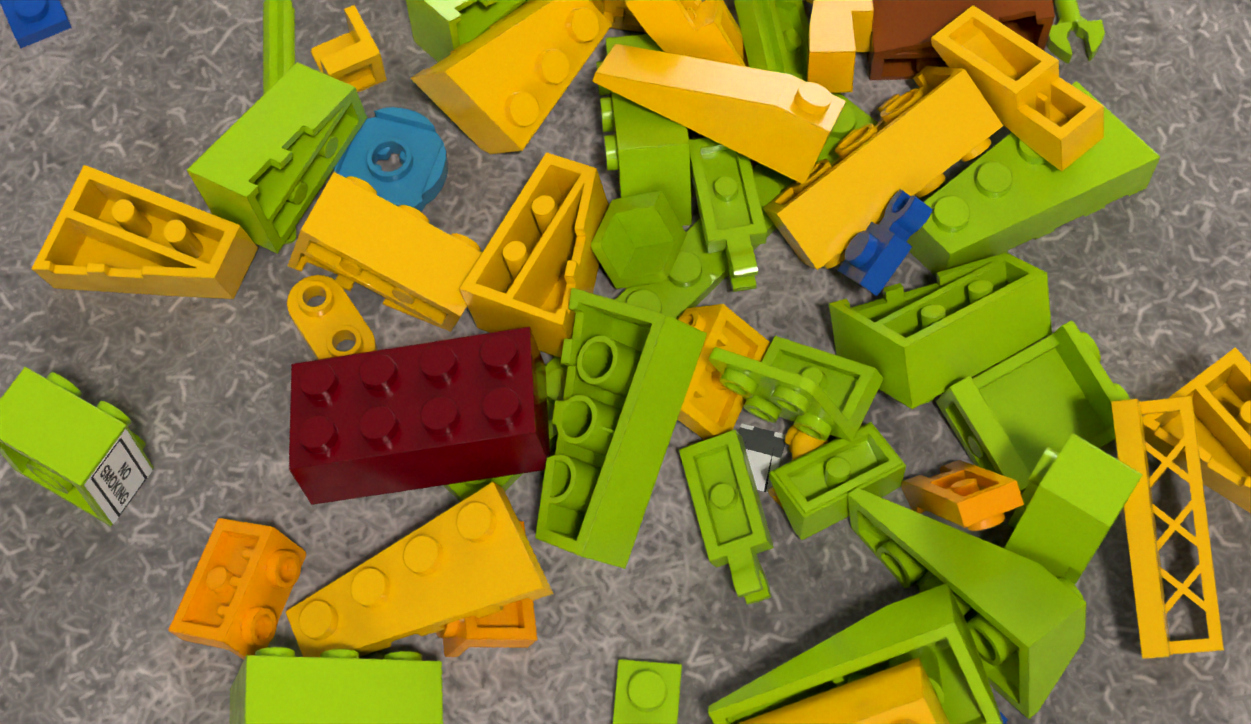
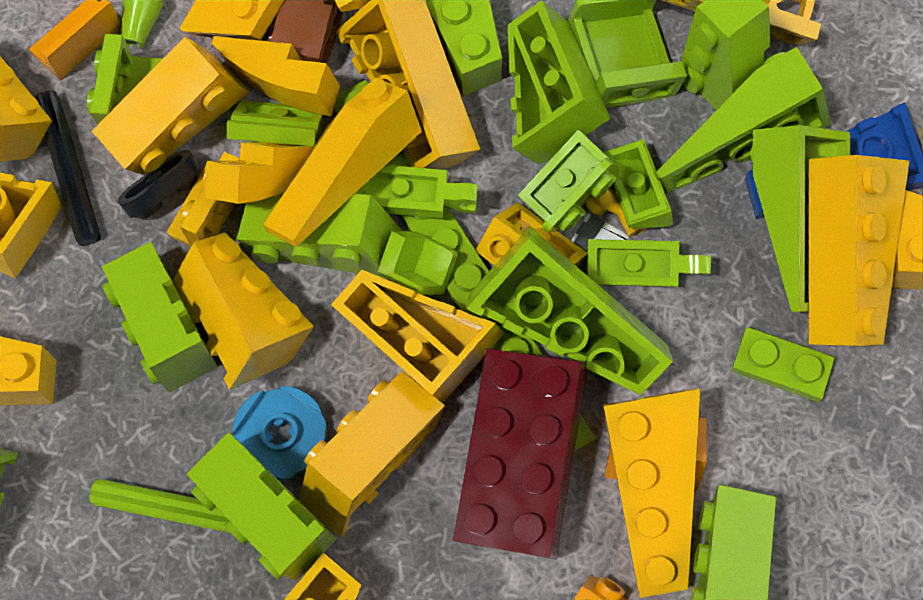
camera: 75 degrees left, 5 degrees up
yellow plate [287,275,377,360] -> none
yellow panel [311,5,387,93] -> none
blue plate [838,189,933,296] -> none
light orange plate [901,460,1024,531] -> none

